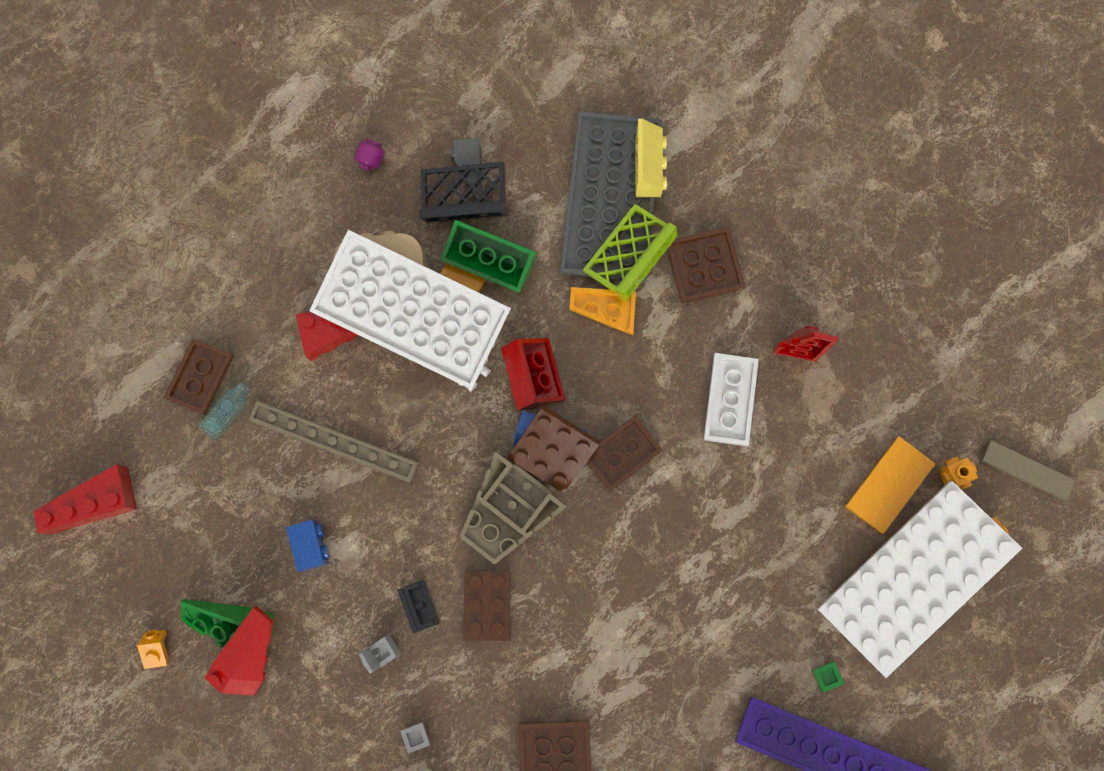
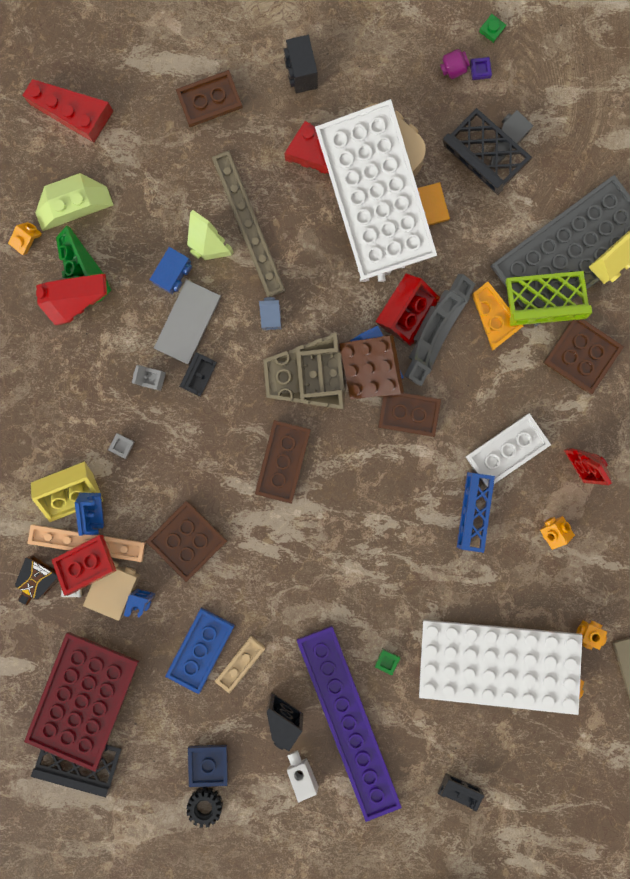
camera: 40 degrees right, 10 degrees up
clear light blue hinge [198,382,251,441] -> none
green slope [440,220,539,293] -> none
reddish brown plate [463,571,510,641] -> none
light orange tile [845,436,935,535] -> none
none -> yellowish green wedge [35,173,114,231]
none -> light grey tile [154,280,221,365]
none -> yellowish green wedge [187,210,234,260]
none -> reddish brown plate [255,420,311,504]
none -> sand blue slope [259,297,282,330]
none -> black brick [283,34,318,94]
none -> dark grey piece [404,274,475,386]
none -> black hinge [438,773,484,812]
none -> blue fence [457,472,495,553]
none -> dark purple tile [470,57,492,80]
none -> green plate [479,14,506,43]
none -> light orange brick [540,516,575,550]

